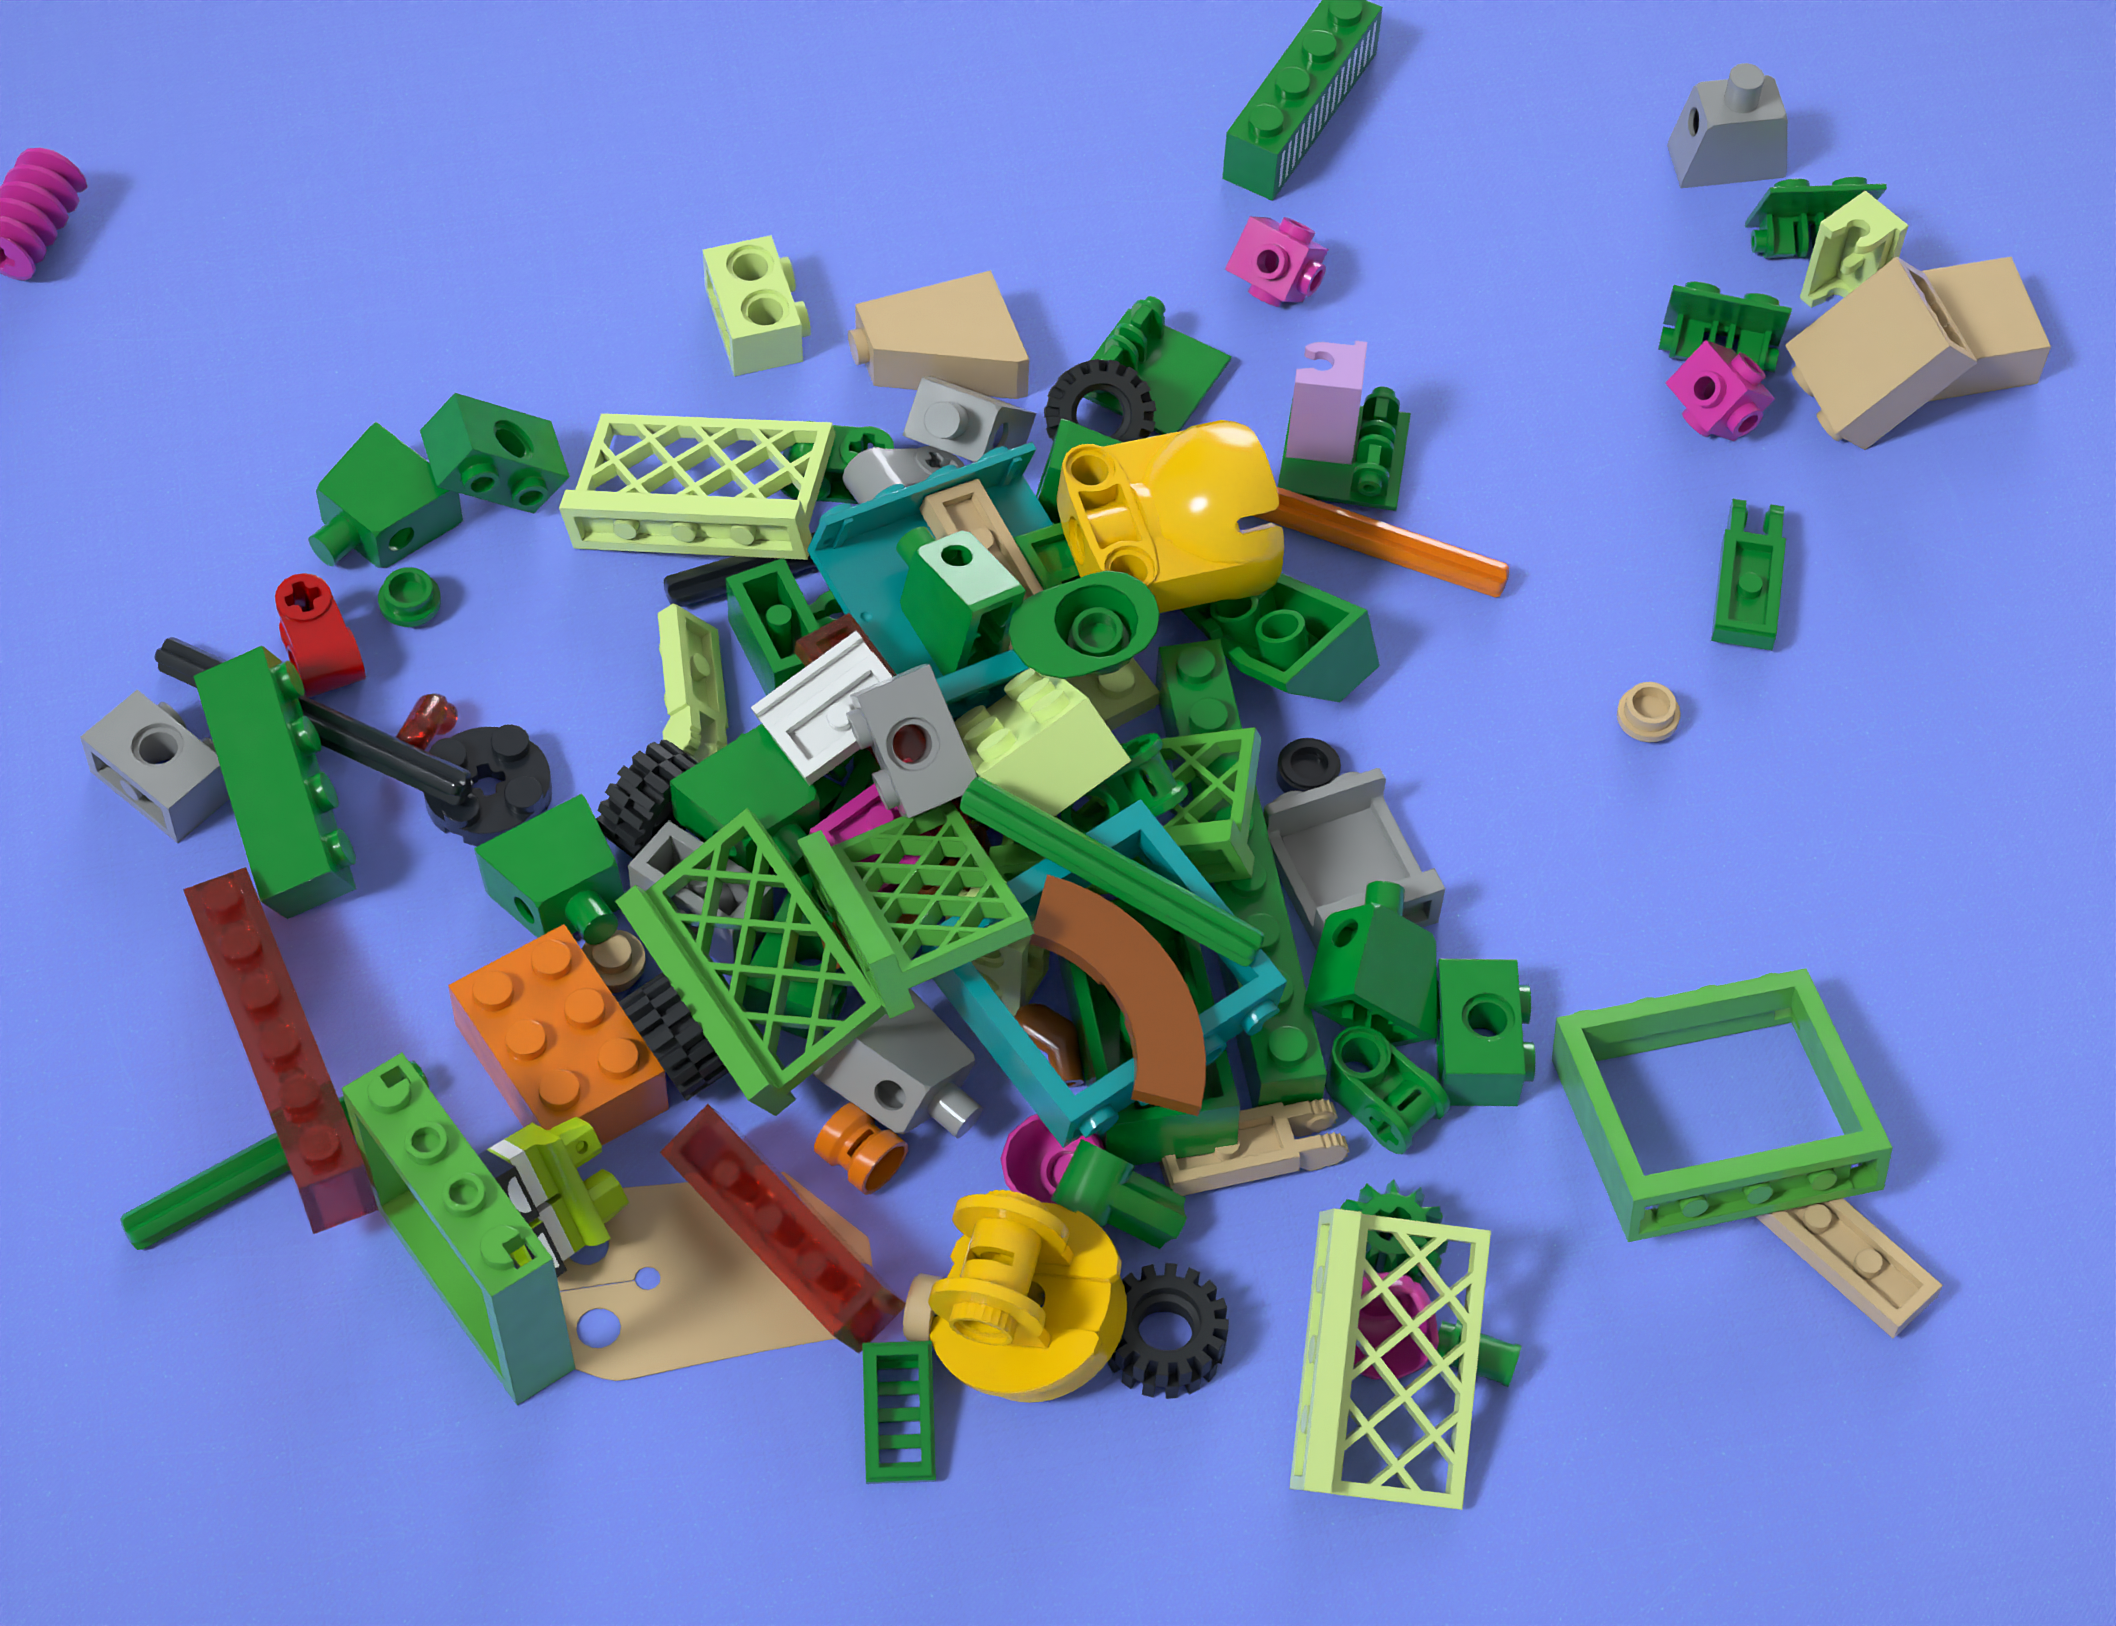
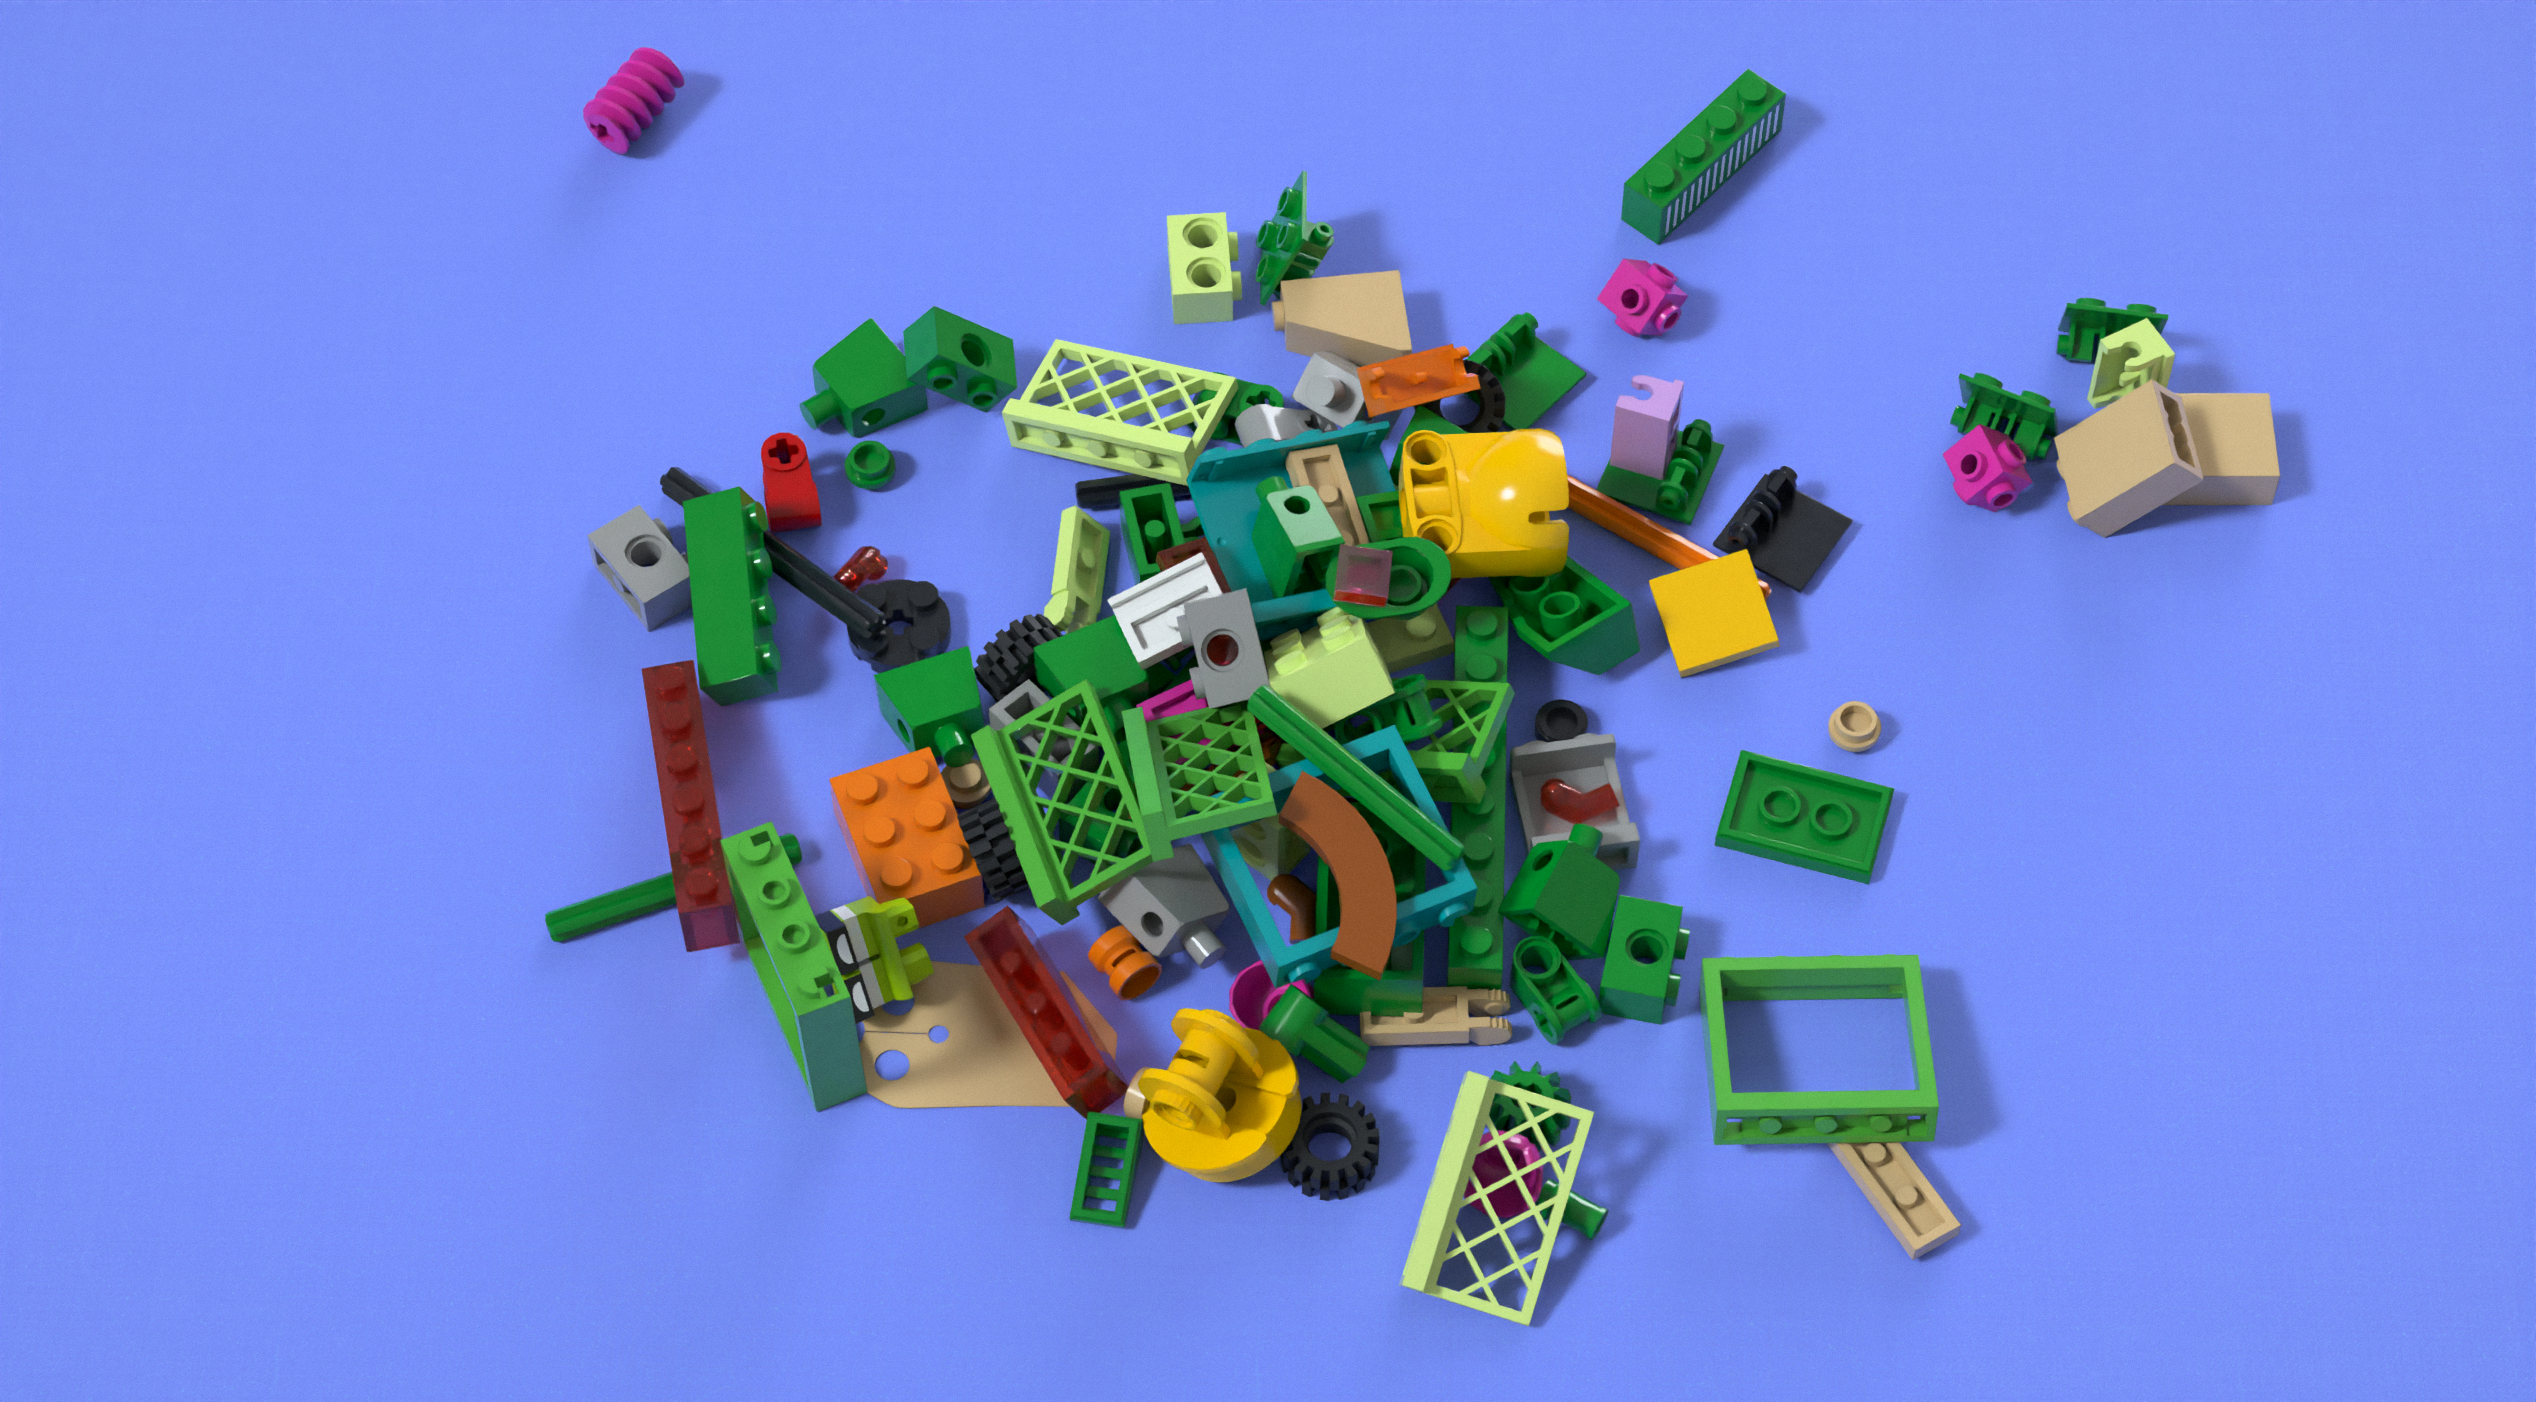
camera: 15 degrees right, 0 degrees up
light grey torso [1667,63,1788,189] -> none
green hinge [1711,499,1786,650] -> none
none -> green hinge [1255,171,1334,306]
none -> clear pink plate [1333,544,1393,607]
none -> orange hinge [1356,344,1481,418]
none -> clear red arm [1540,778,1620,824]
none -> yellow tile [1649,549,1780,678]
none -> black hinge [1713,466,1853,593]
none -> green tile [1714,750,1895,885]

